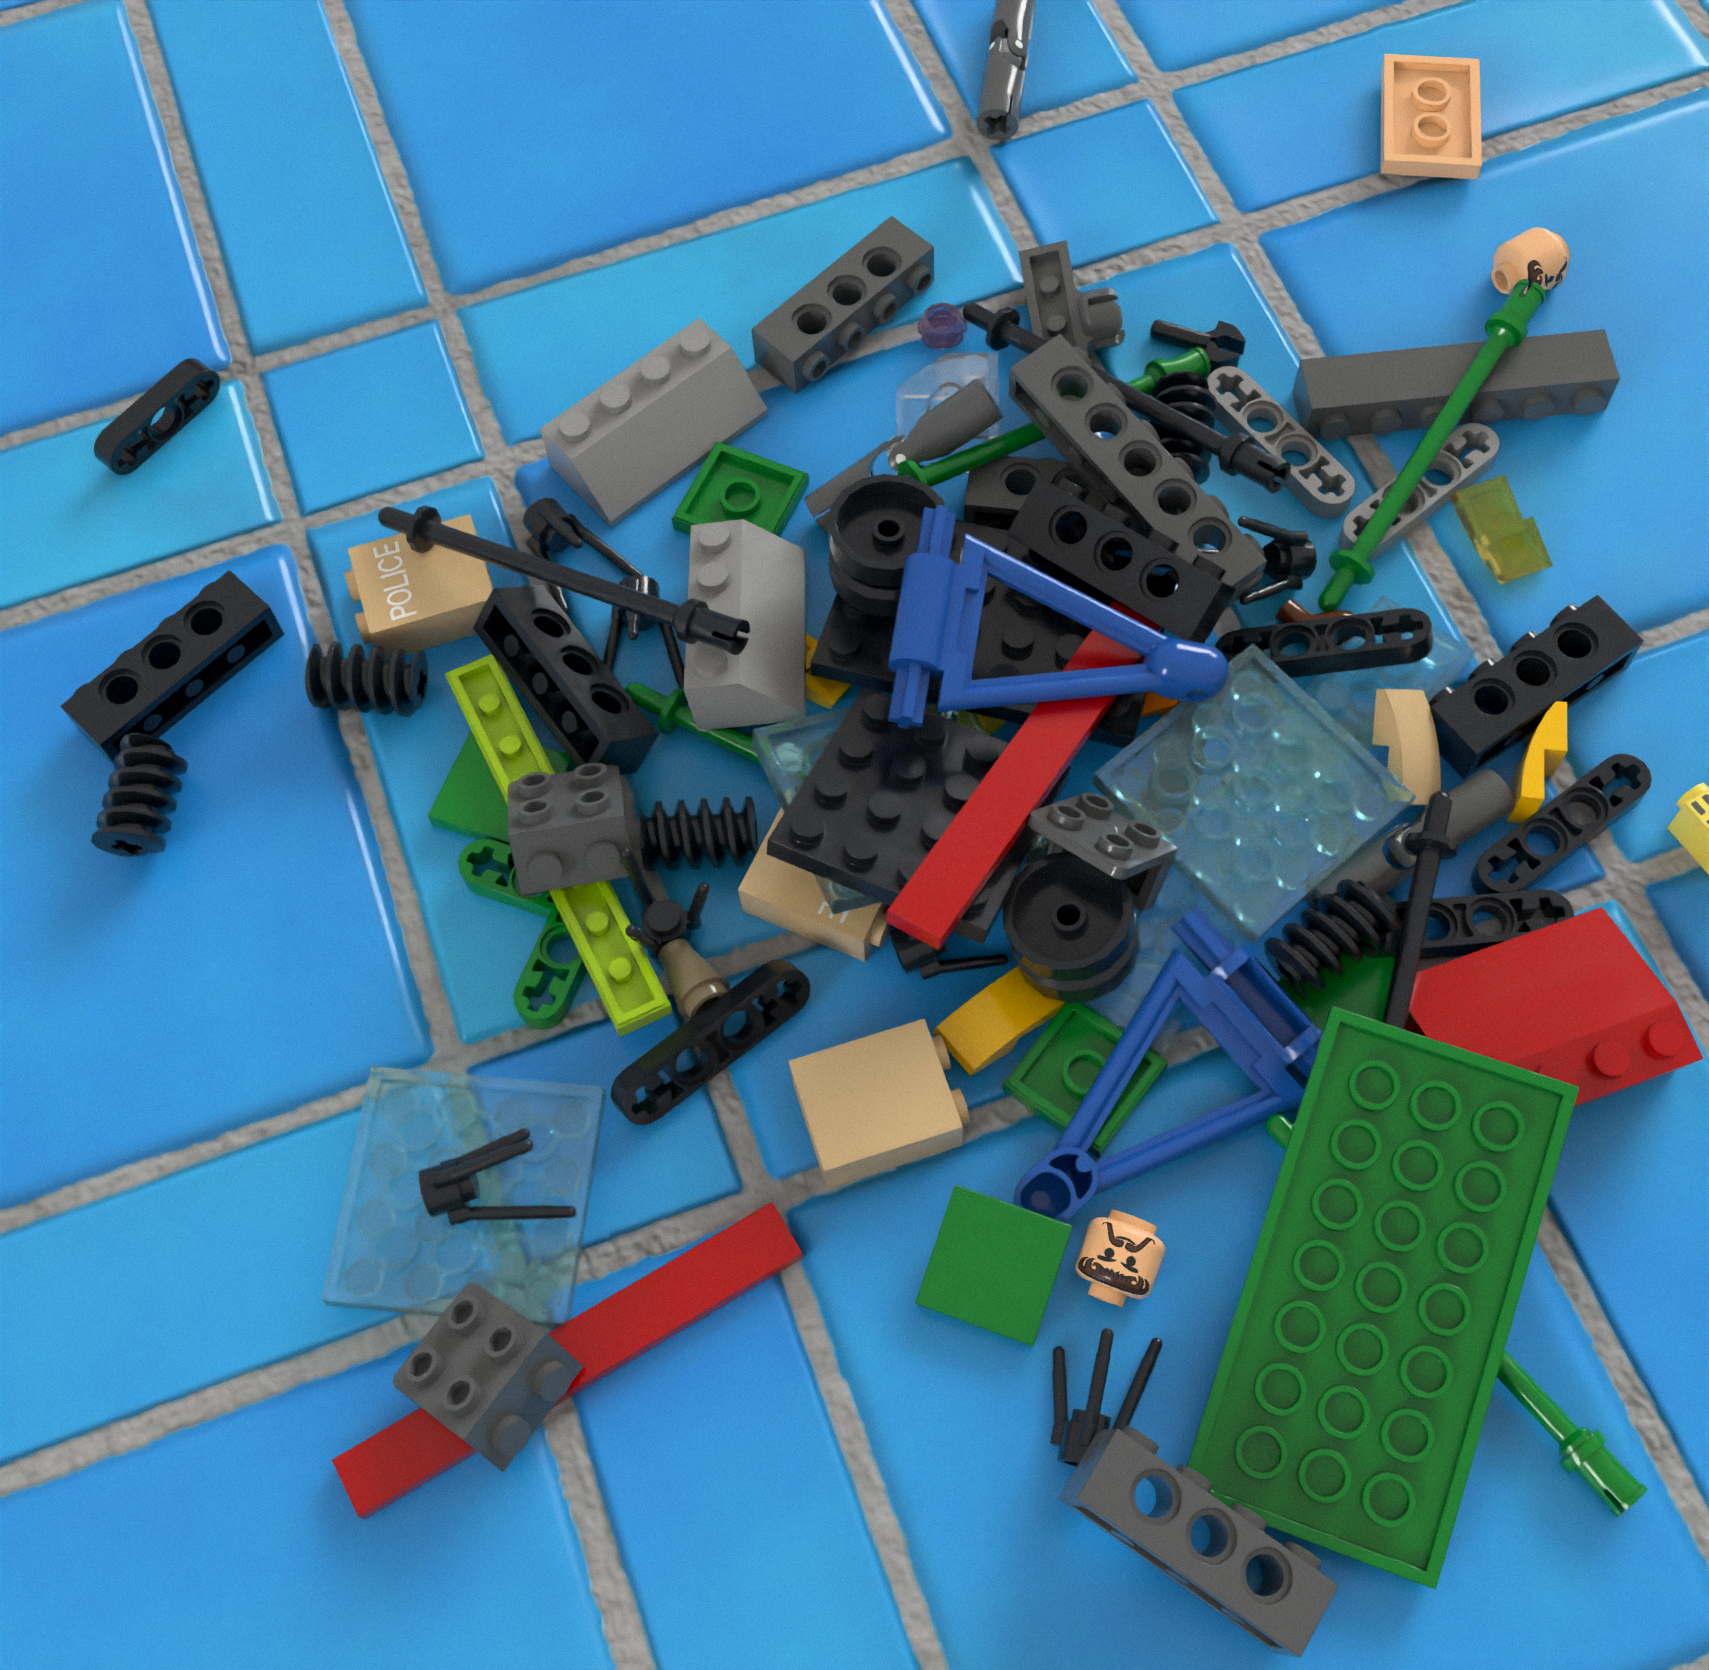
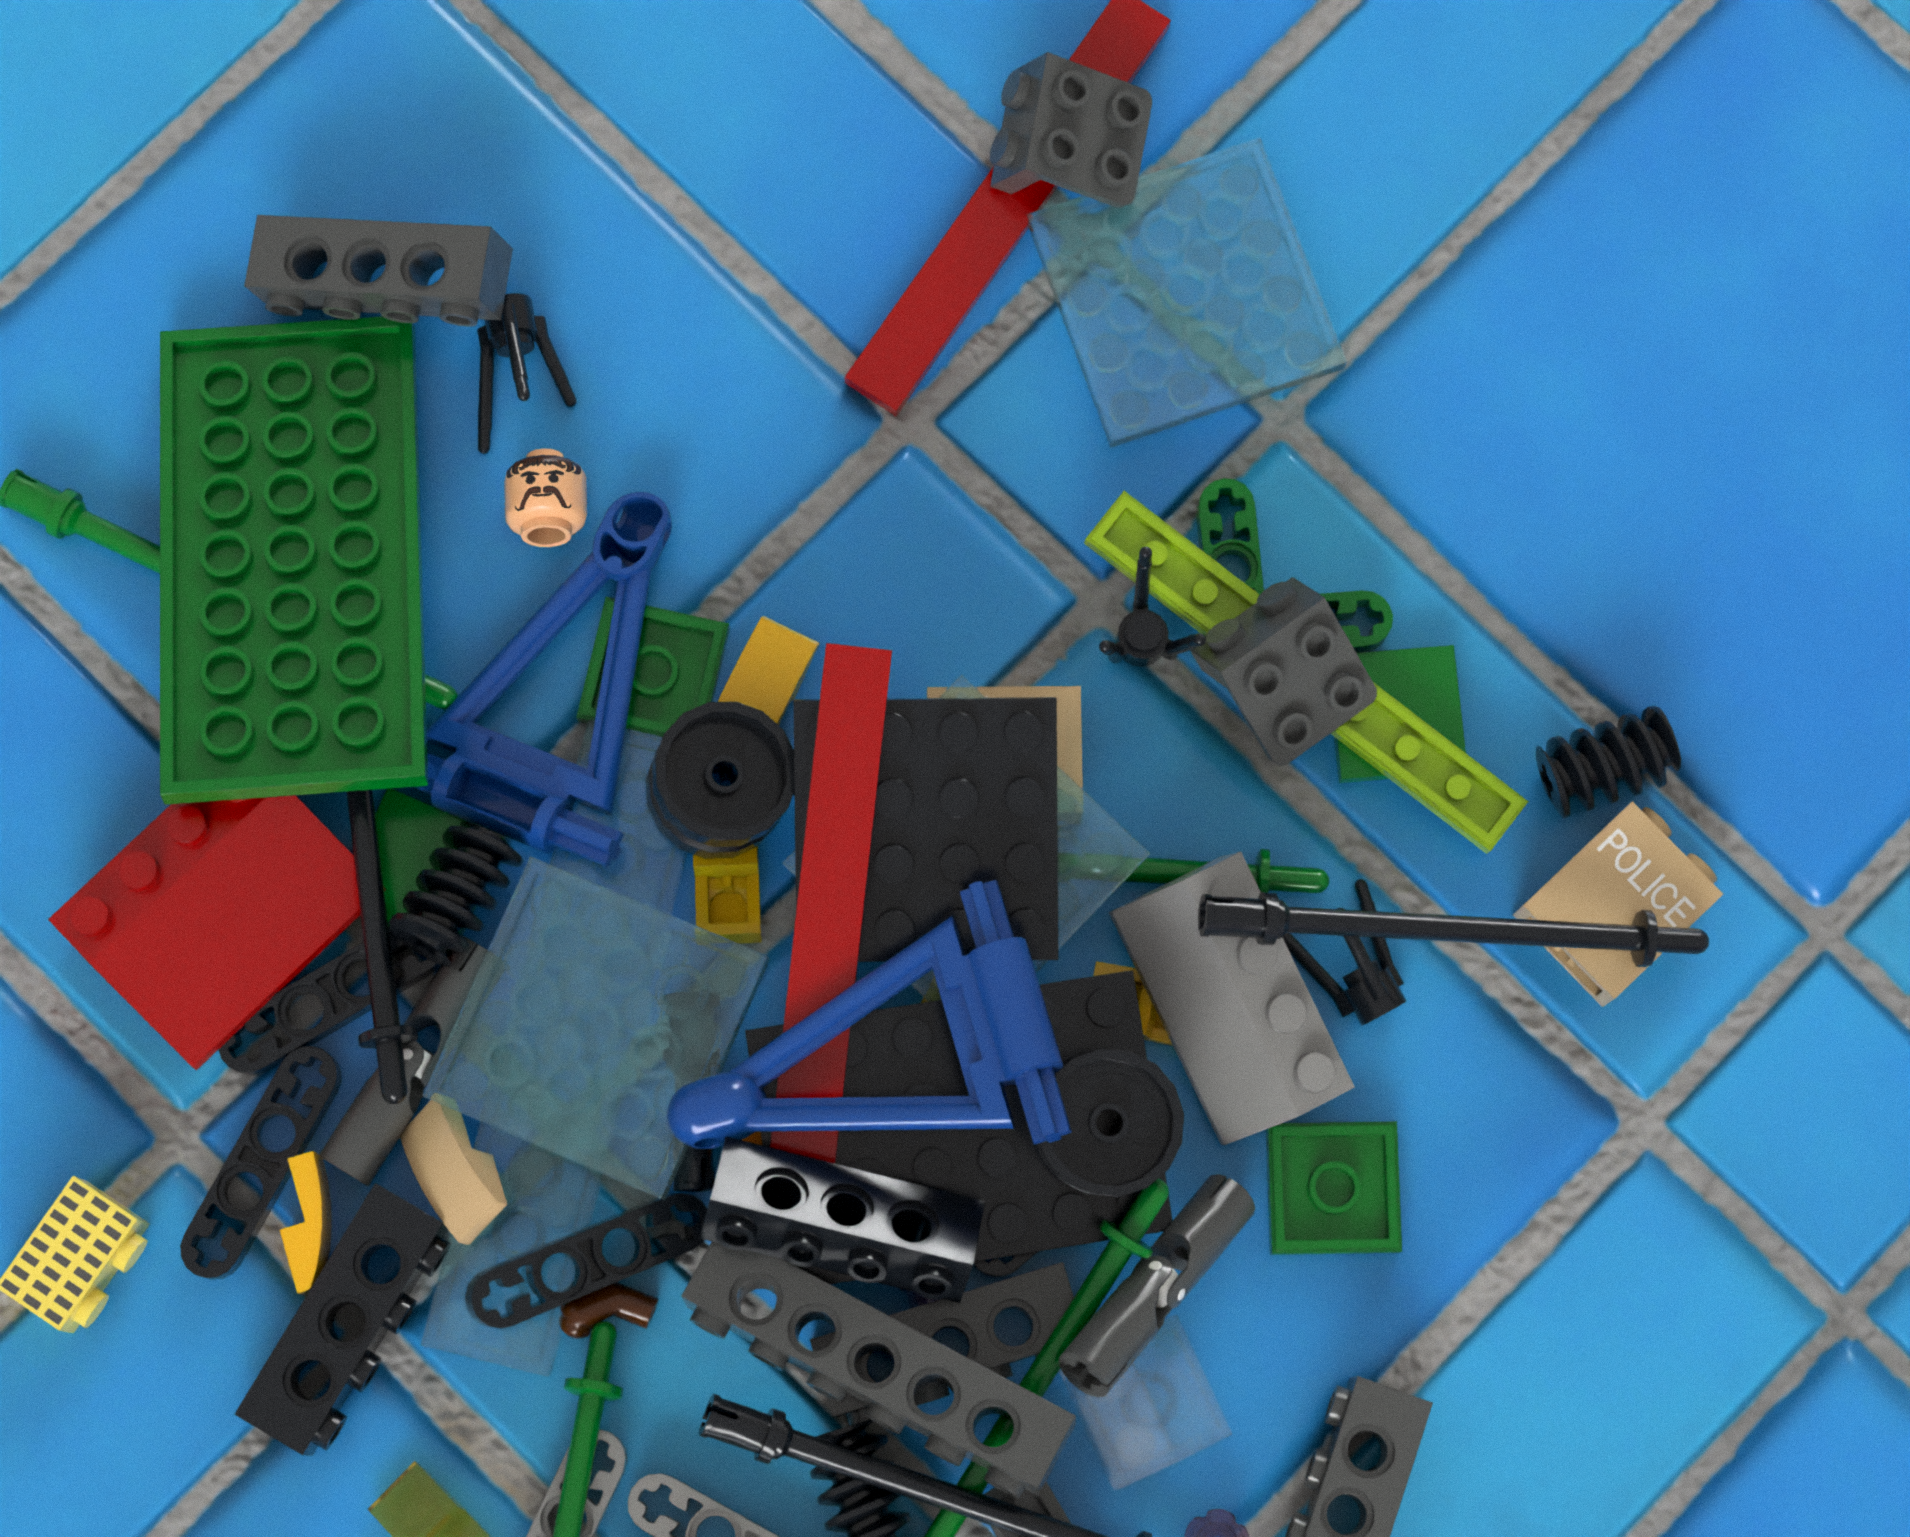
camera: 145 degrees right, 15 degrees up
black brick [60,570,284,765] -> none
black piece [91,733,188,857] -> none
black plant [419,1128,576,1226] -> none
black brick [473,585,659,775] -> none
black plant [523,498,644,615] -> none
light grey slope [540,318,768,527] -> none
black beam [611,959,811,1125] -> none
black piece [640,796,758,872] -> none
dark tan cone [658,938,730,1019] -> none
tan brick [788,1018,970,1189] -> none
green tile [915,1184,1073,1346] -> none
dark grey bracket [1027,793,1178,912] -> none
black plant [1197,516,1317,605] -> none

